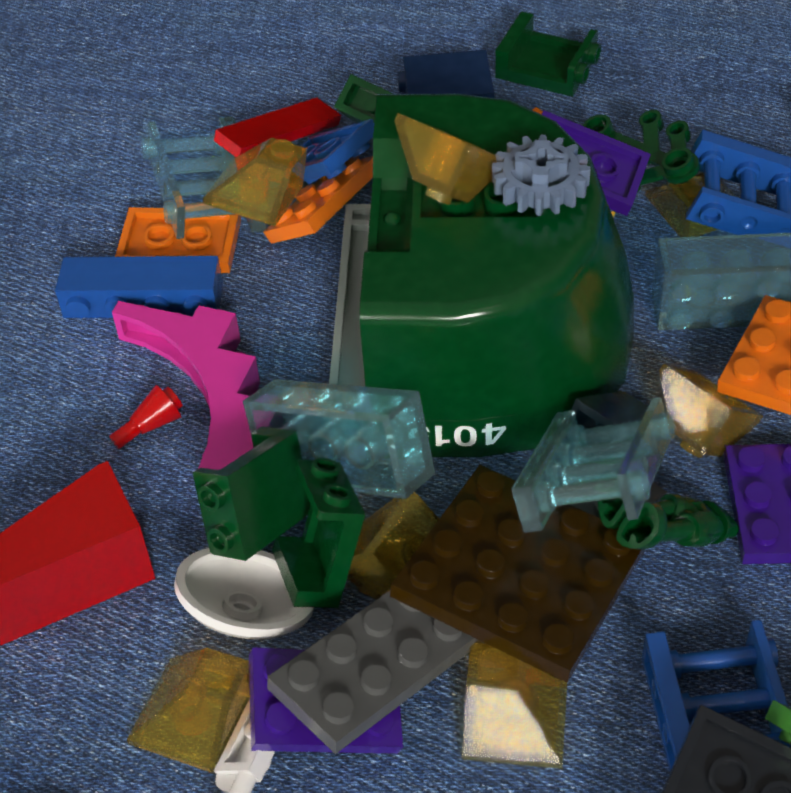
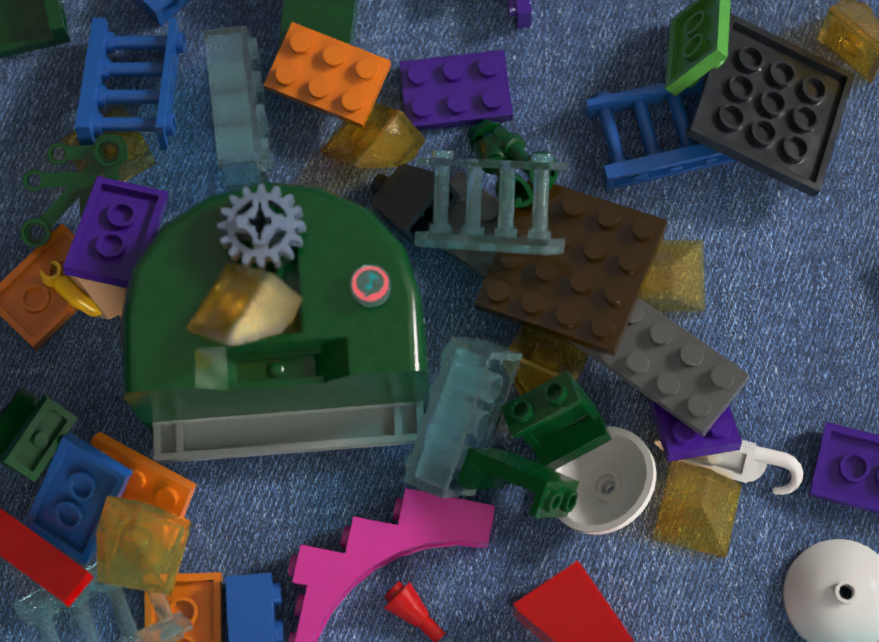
camera: 95 degrees left, 25 degrees up
none -> clear light blue tile [350,265,391,307]

